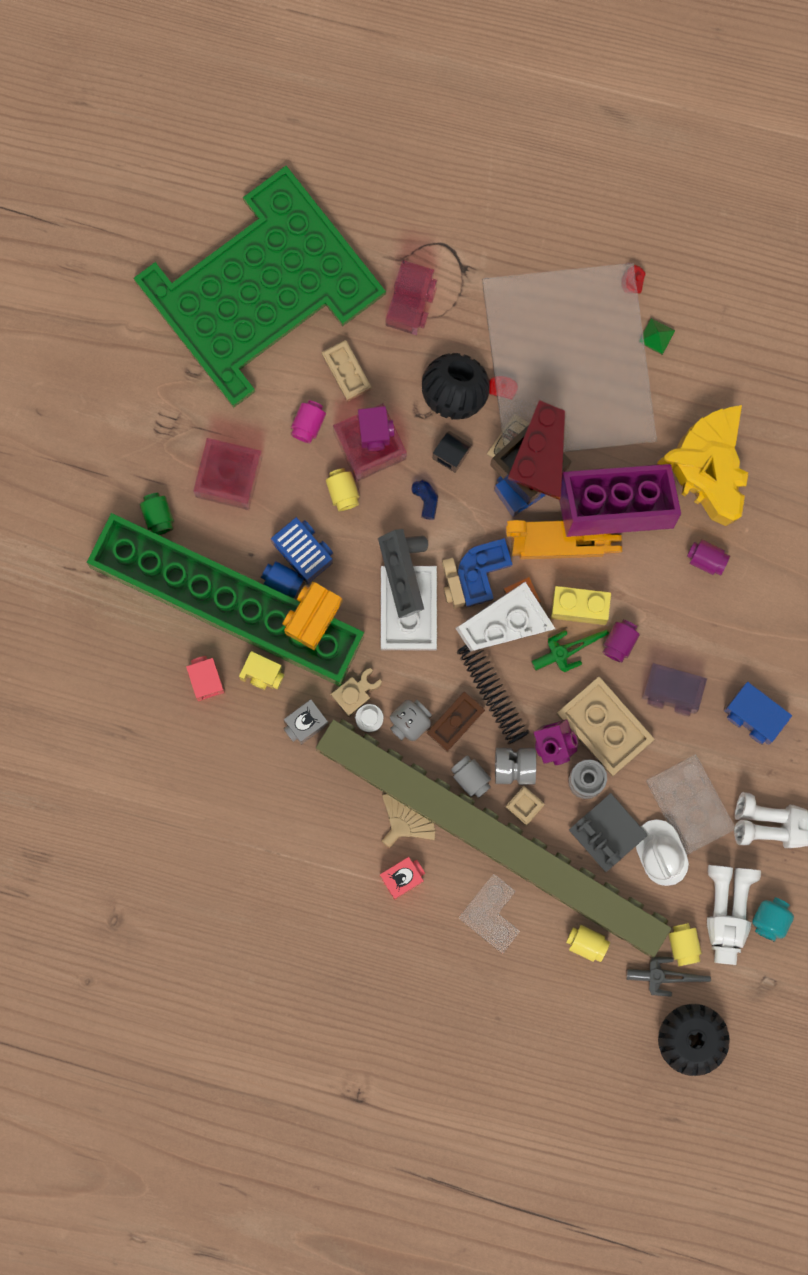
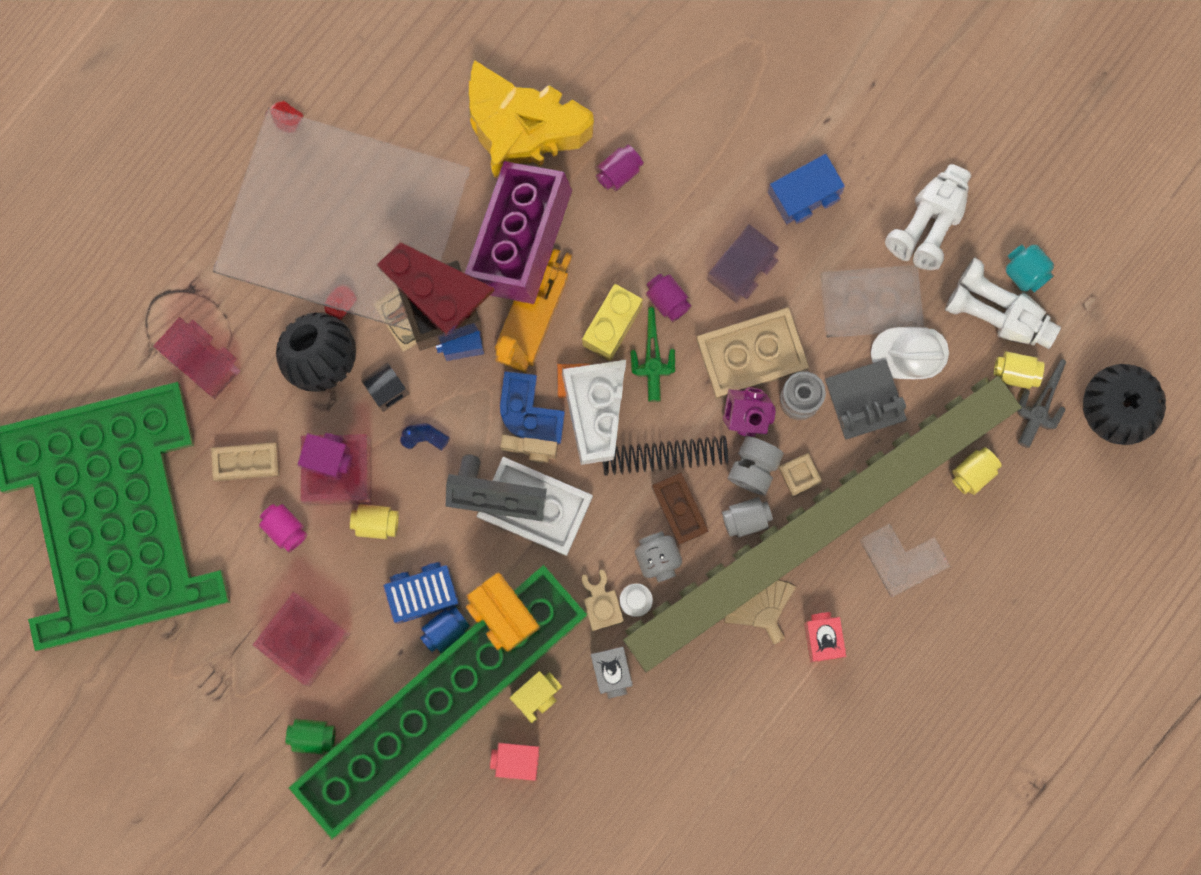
camera: 60 degrees left, 0 degrees up
green slope [638,318,675,355] -> none

